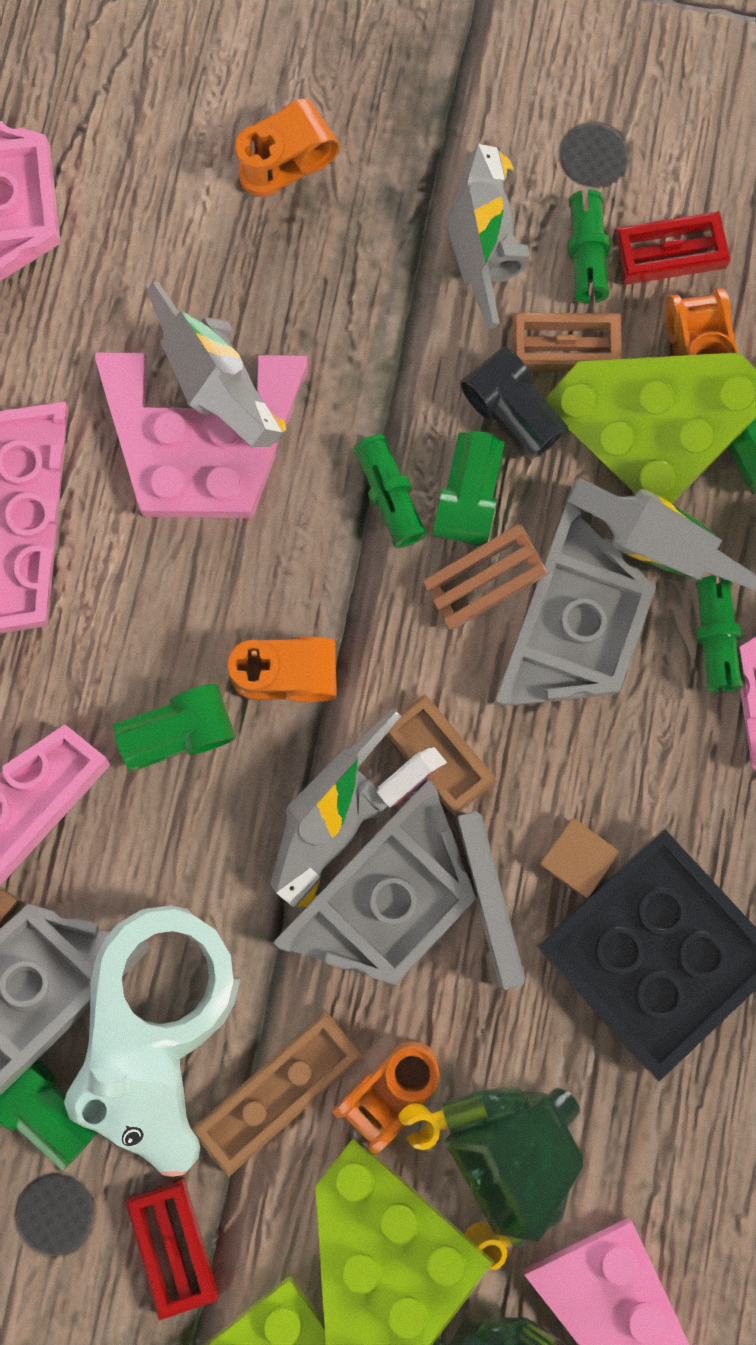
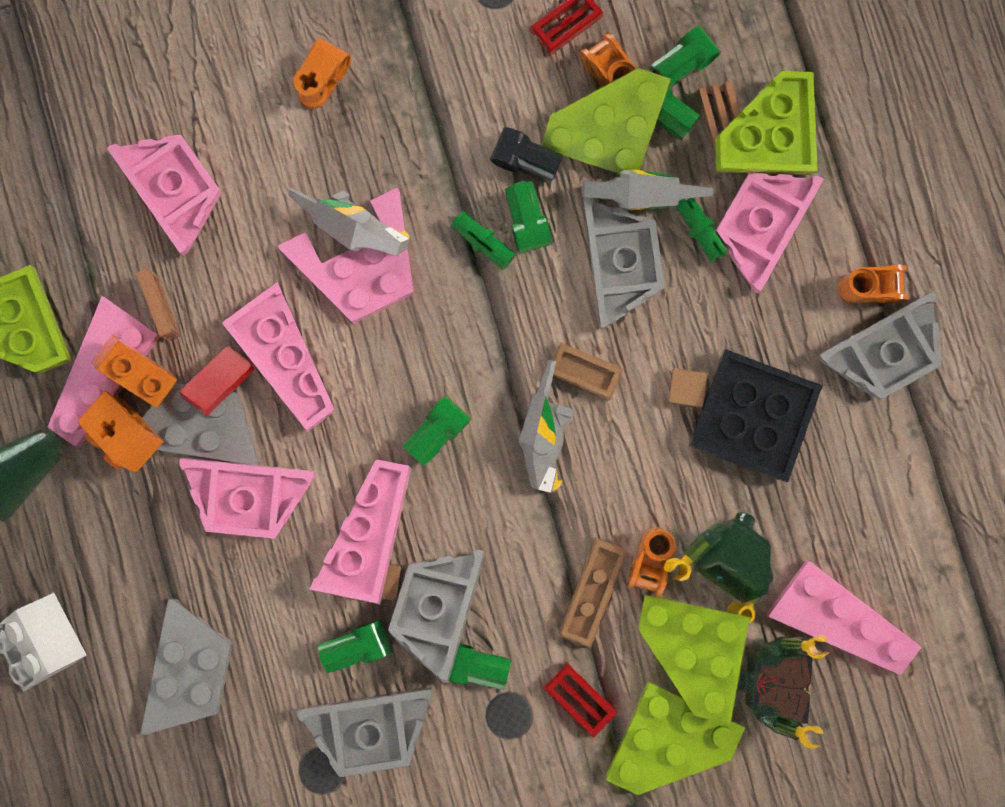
camera: 30 degrees left, 5 degrees up
light aqua animal [64,905,240,1177] -> none
orange piece [227,637,337,702] -> none
light grey wing [273,779,476,985] -> none
white tile [377,747,447,808] -> none
nougat tile [423,524,549,630] -> none
light grey animal [444,144,530,329] -> none
light grey tile [455,811,526,990] -> none
nougat tile [512,313,622,371] -> none
green pin [567,189,611,304] -> none

